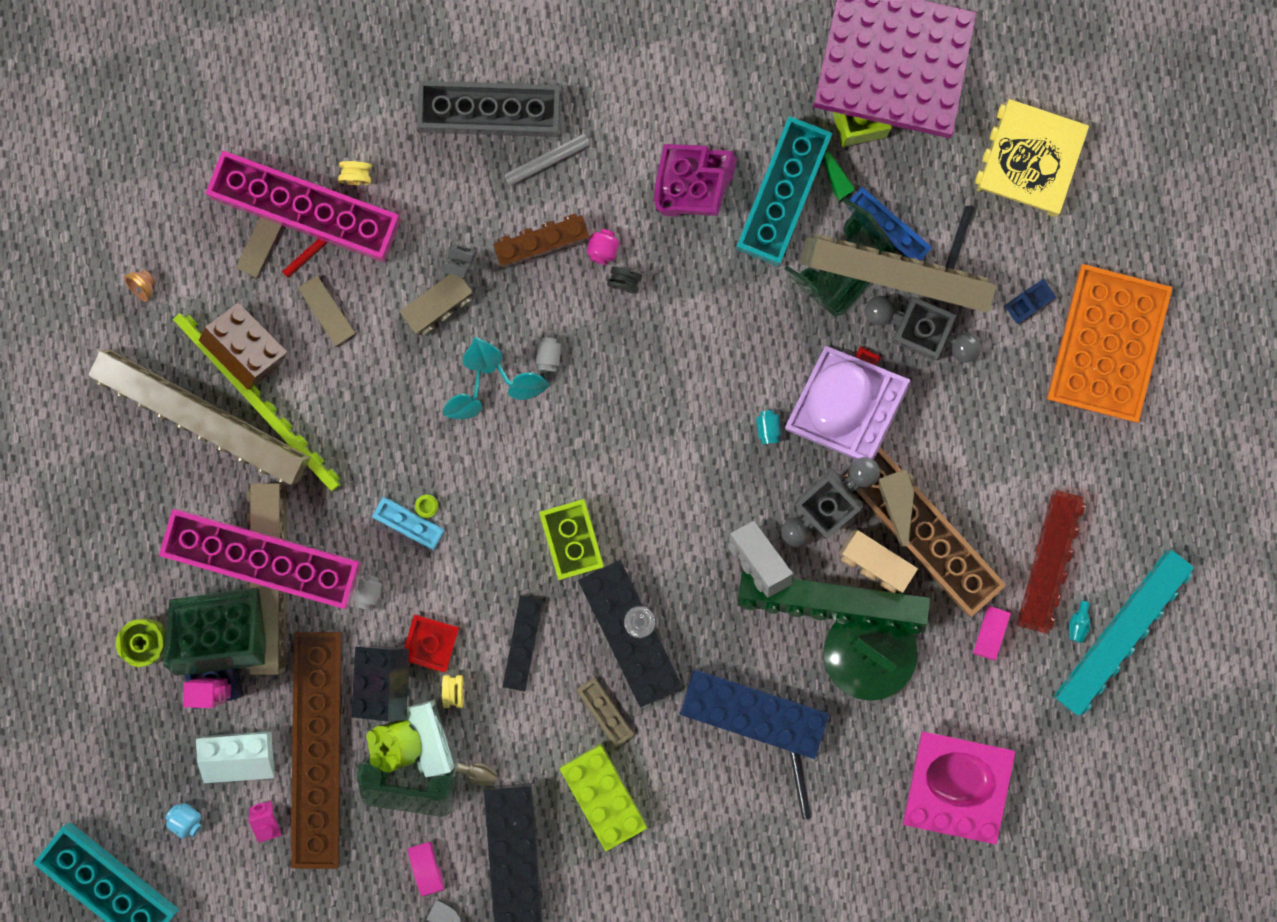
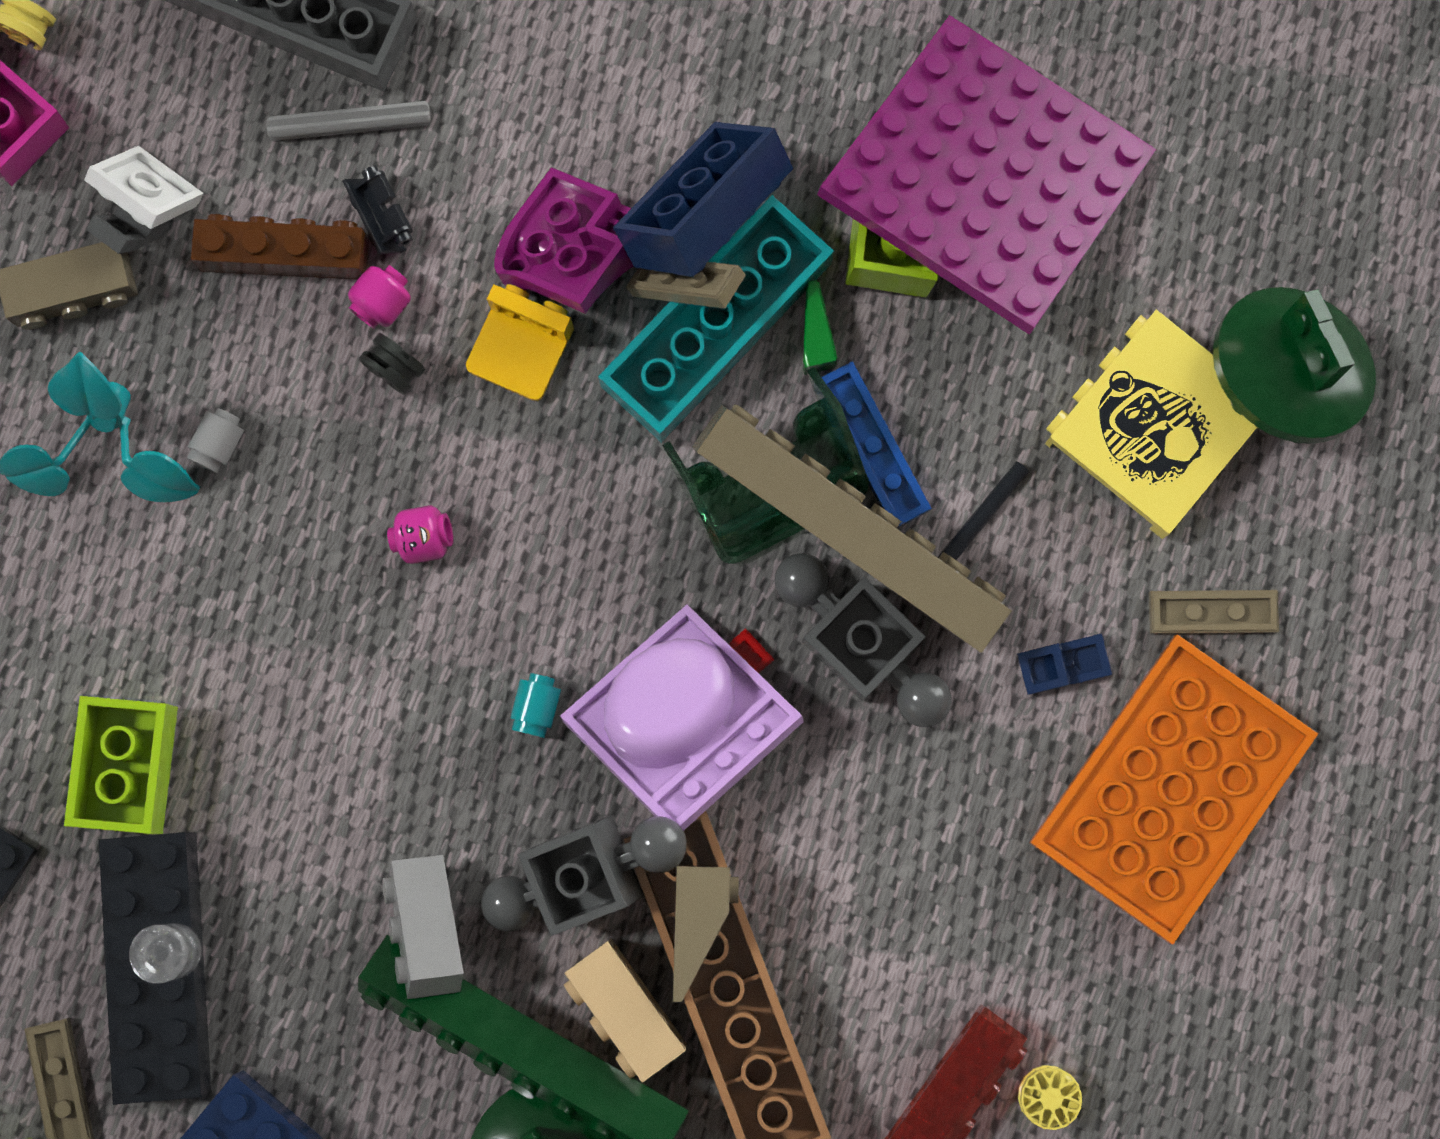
camera: 20 degrees right, 5 degrees down
none -> white plate [84,146,204,229]
none -> black hinge [342,166,413,254]
none -> dark pink head [387,505,453,564]
none -> yellow bracket [466,284,574,401]
none -> dark blue brick [613,122,794,277]
none -> dark tan tile [626,262,746,309]
none -> light yellow wheel [1017,1065,1082,1130]
none -> dark tan tile [1149,590,1279,634]
none -> dark green bracket [1213,287,1376,444]

